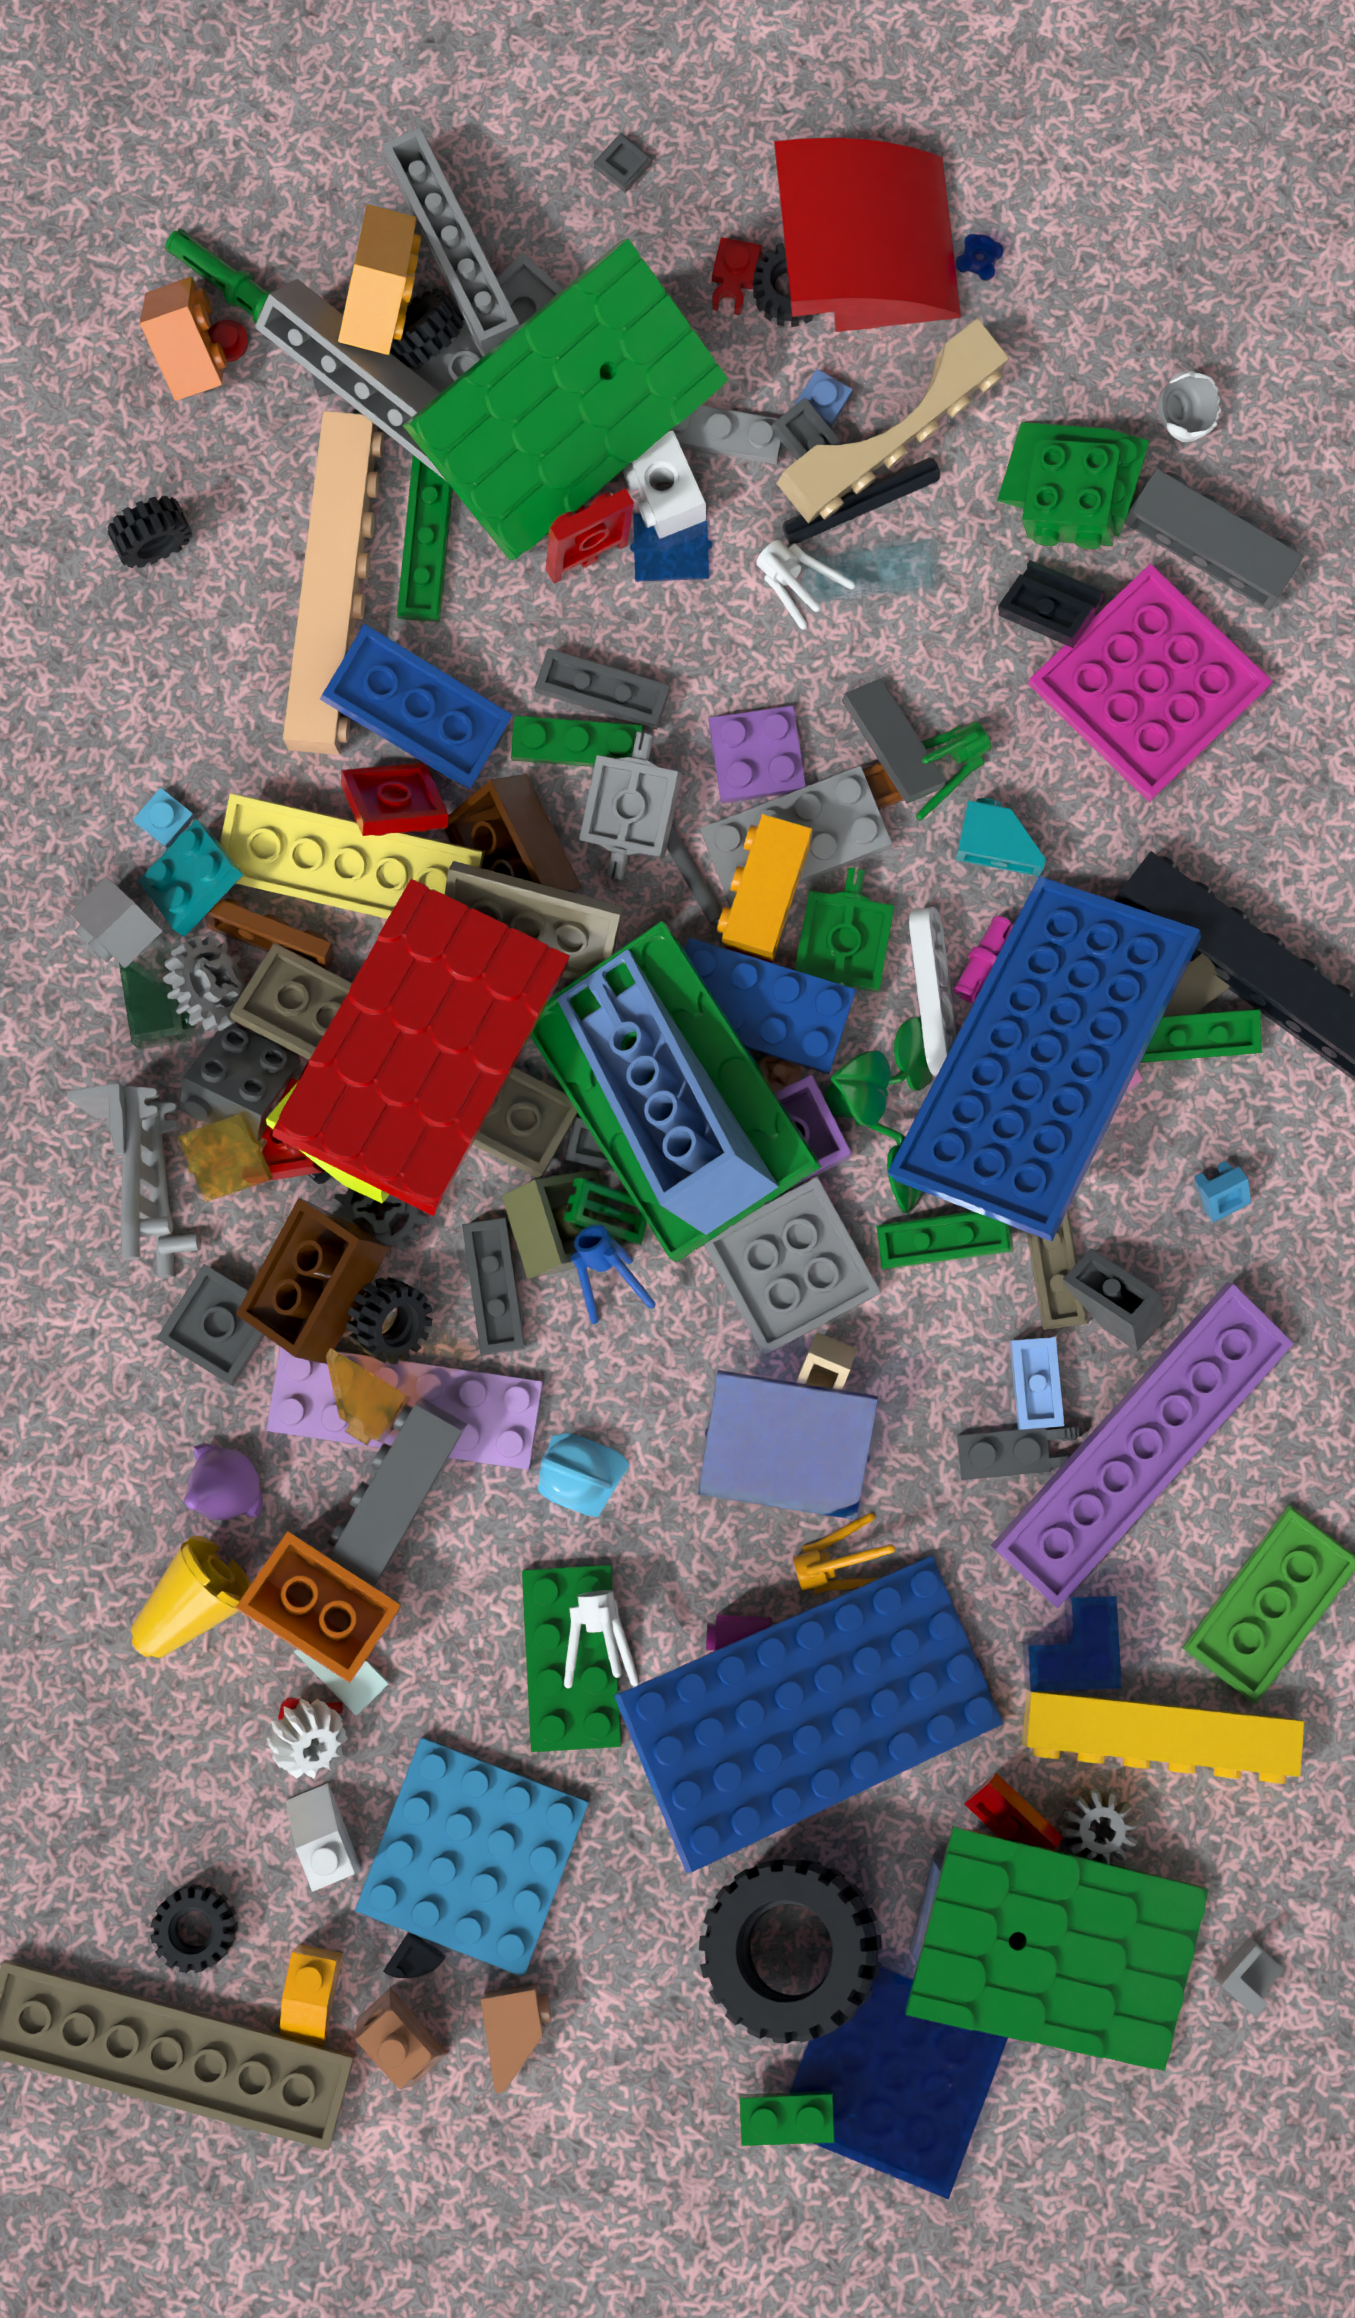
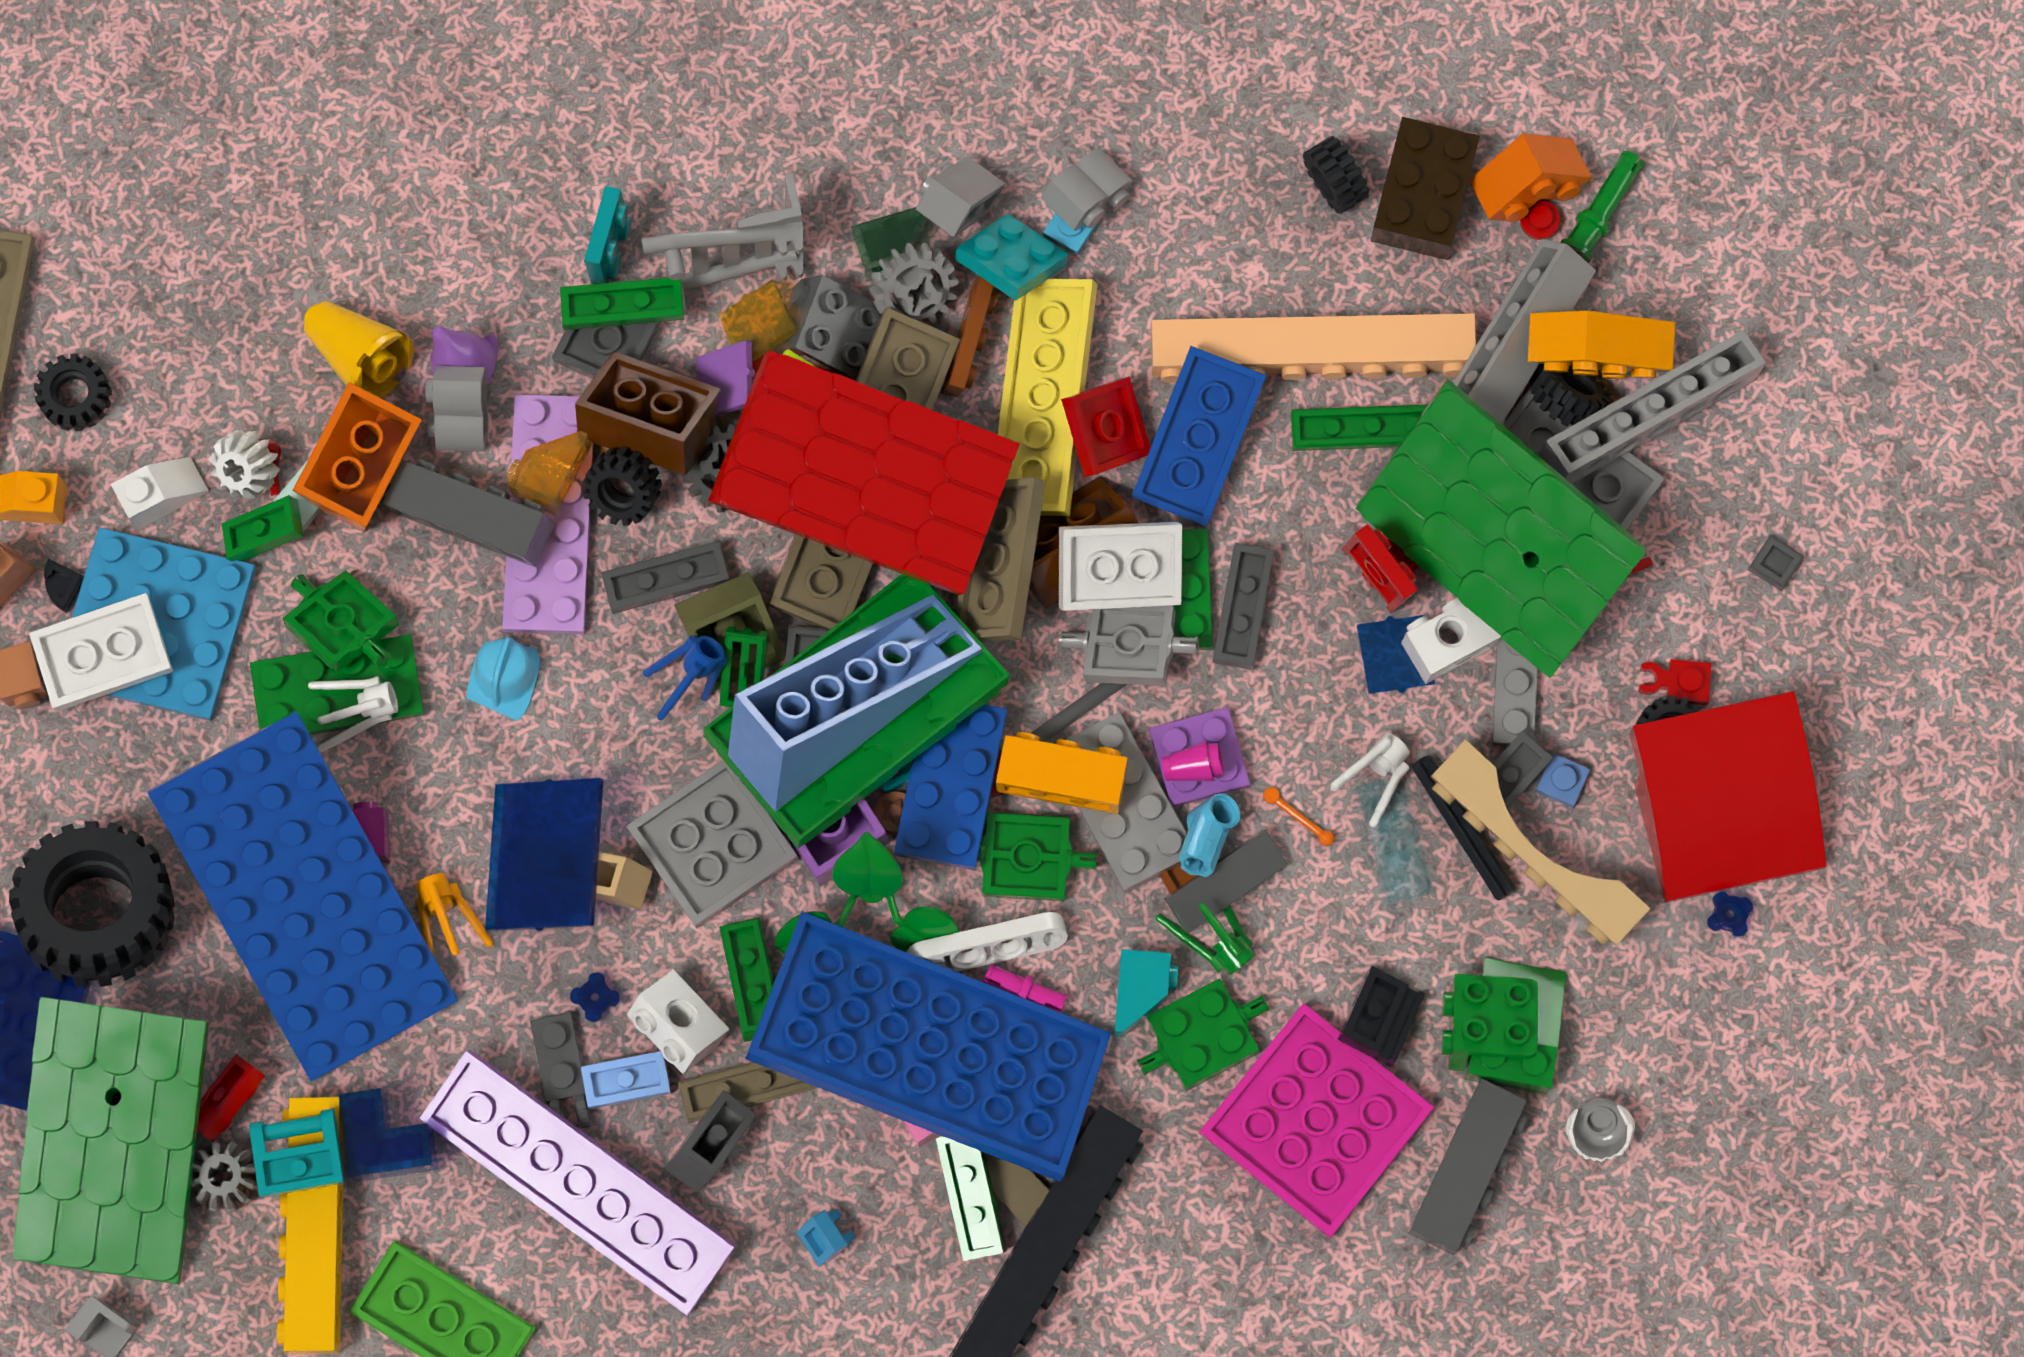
camera: 80 degrees right, 5 degrees down
none -> white plate [29,593,174,712]
none -> green plate [221,495,304,561]
none -> teal plate [249,1108,345,1198]
none -> green plate [283,570,399,673]
none -> light grey brick [425,366,489,452]
none -> green plate [560,278,684,330]
none -> clear blue plate [570,972,620,1022]
none -> teal plate [584,186,632,284]
none -> white brick [627,969,729,1074]
none -> medium lavender piece [696,340,755,418]
none -> light grey brick [1041,148,1133,231]
none -> white plate [1059,522,1182,611]
none -> green plate [1136,978,1269,1091]
none -> dark pink cone [1162,741,1224,781]
none -> medium azure piece [1178,793,1240,877]
none -> orange hinge [1263,787,1335,846]
none -> dark brown brick [1370,117,1480,261]

